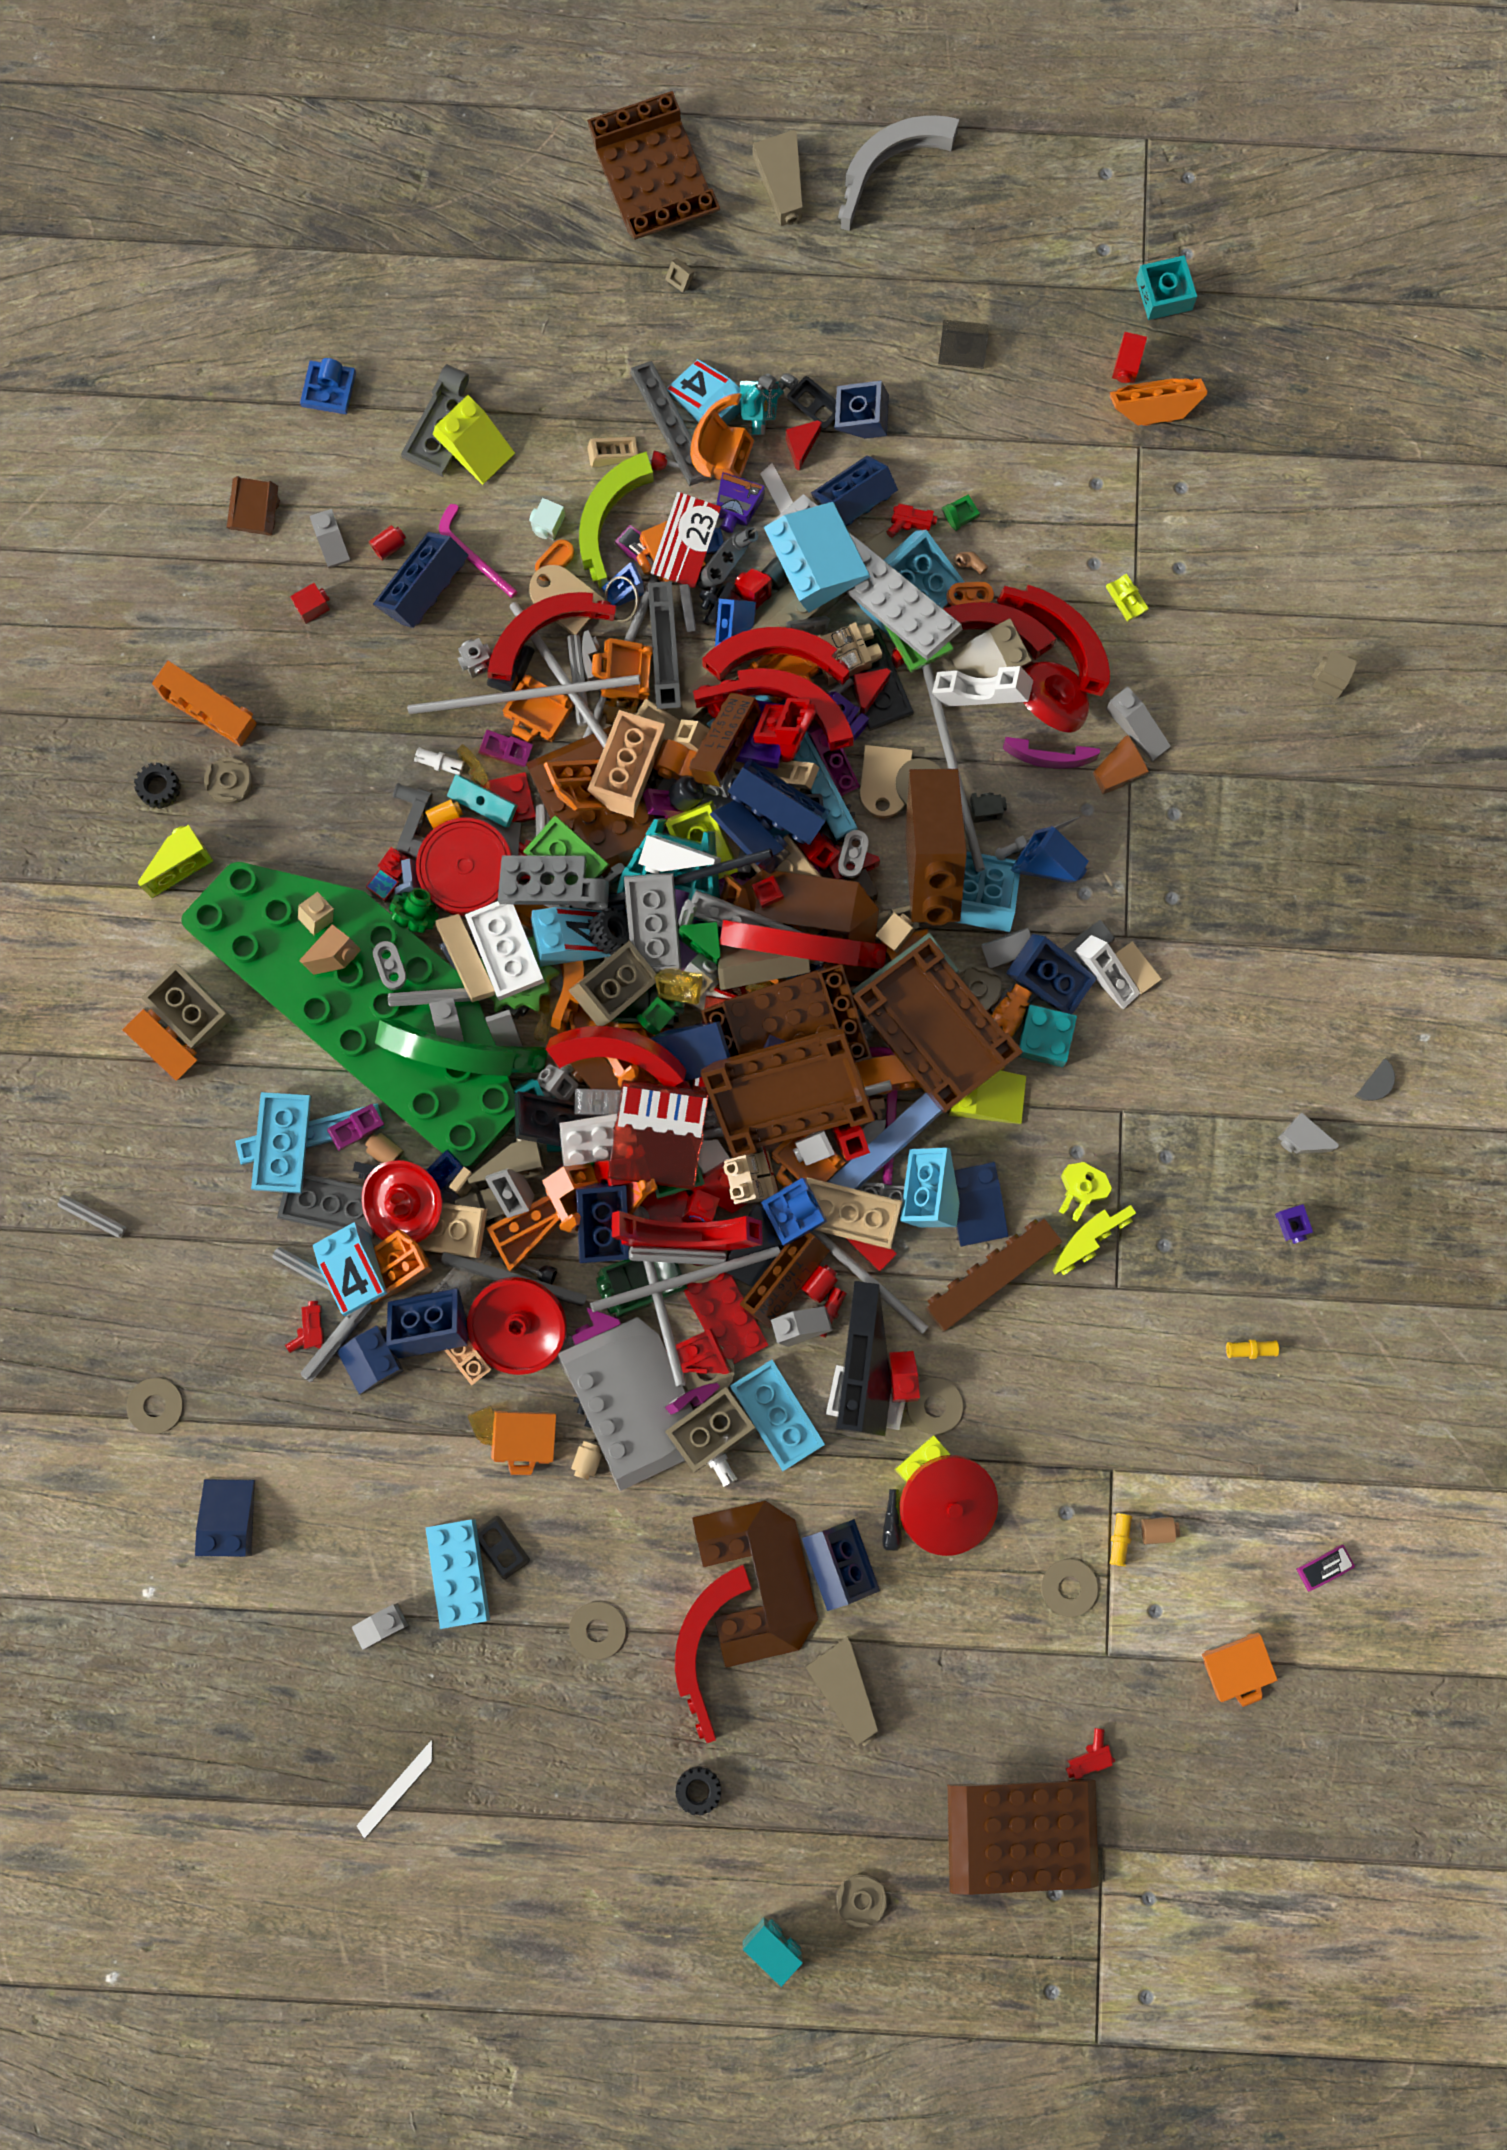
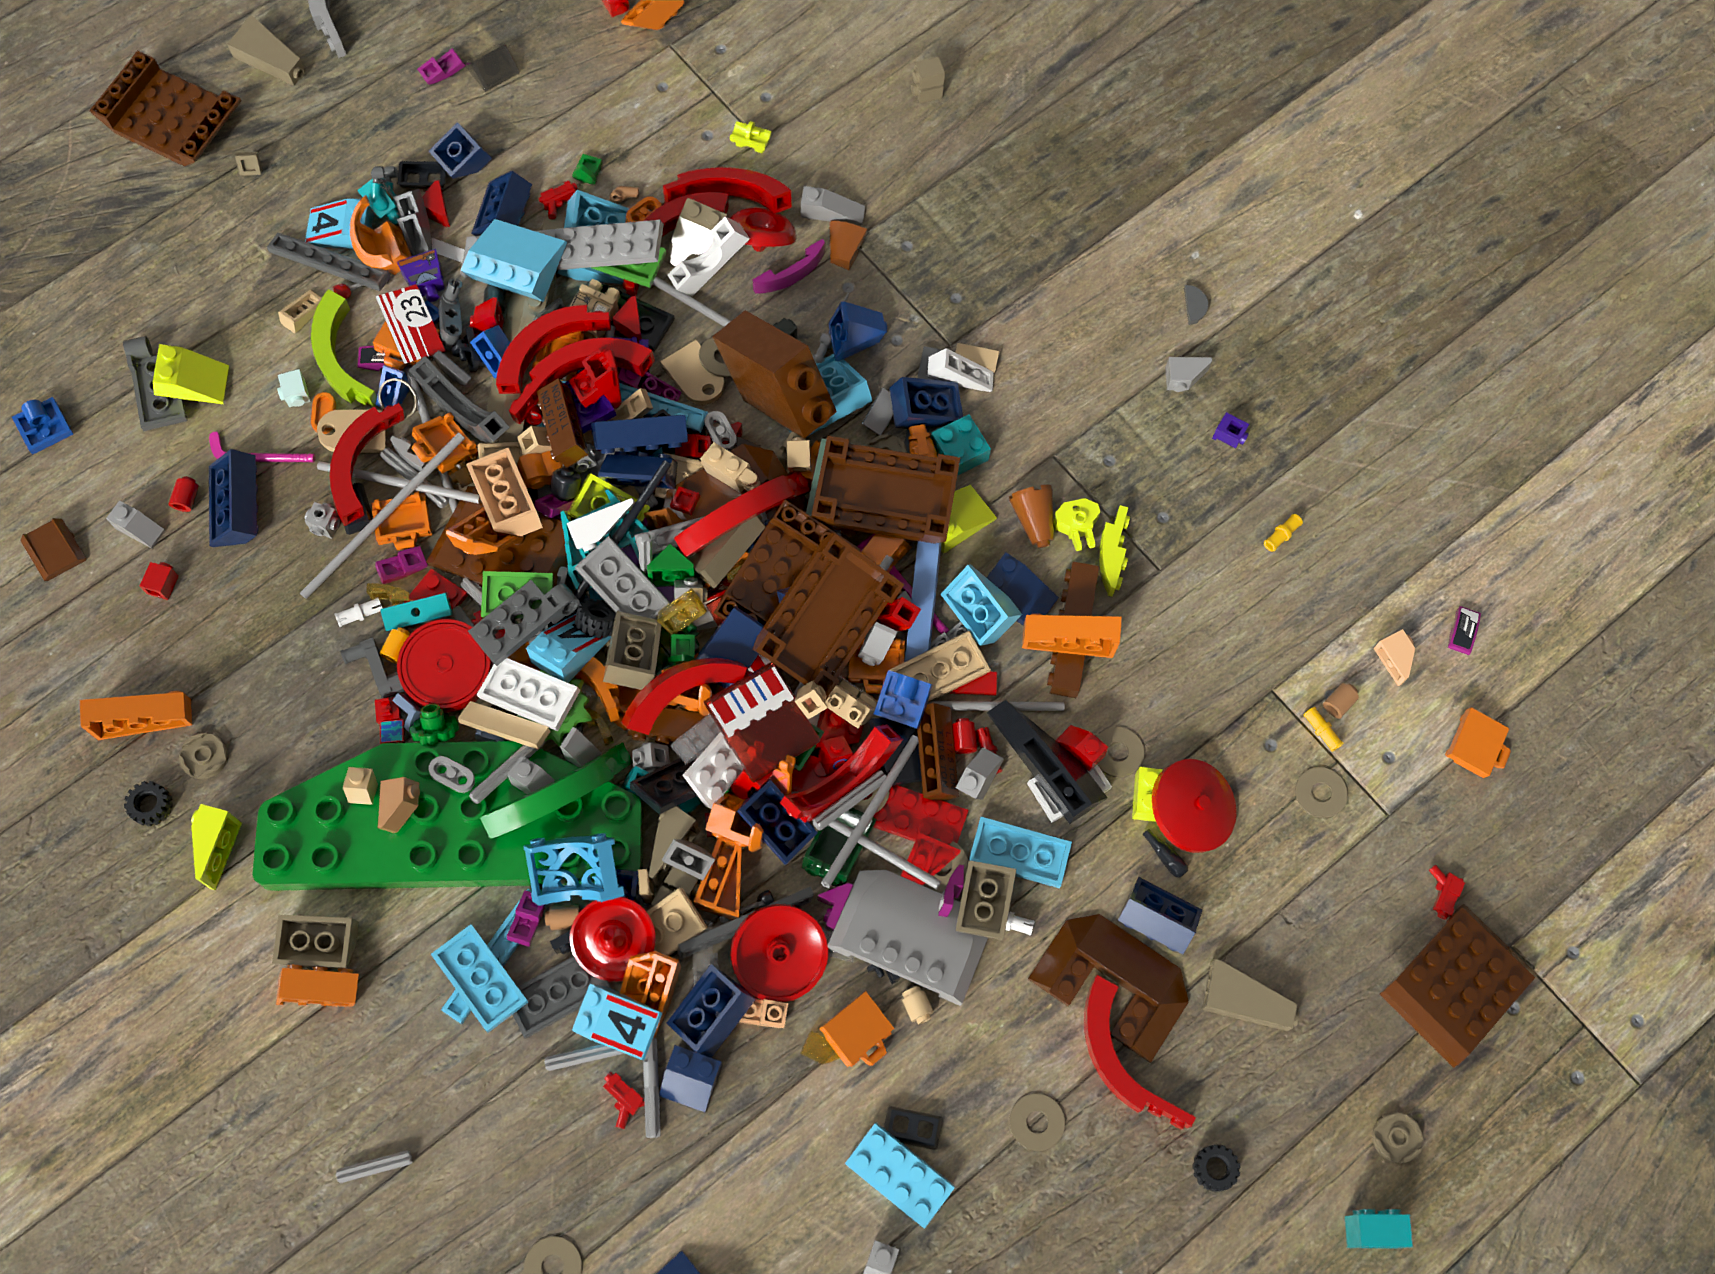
camera: 45 degrees left, 10 degrees down
none -> dark grey slope [394,189,432,256]
none -> magenta slope [417,49,465,85]
none -> dark azure fence [524,833,624,906]
none -> tan hinge [700,442,761,493]
none -> tan brick [795,681,828,719]
none -> dark orange cone [1009,484,1054,548]
none -> orange wedge [1022,613,1122,658]
none -> light nougat slope [1374,629,1415,686]

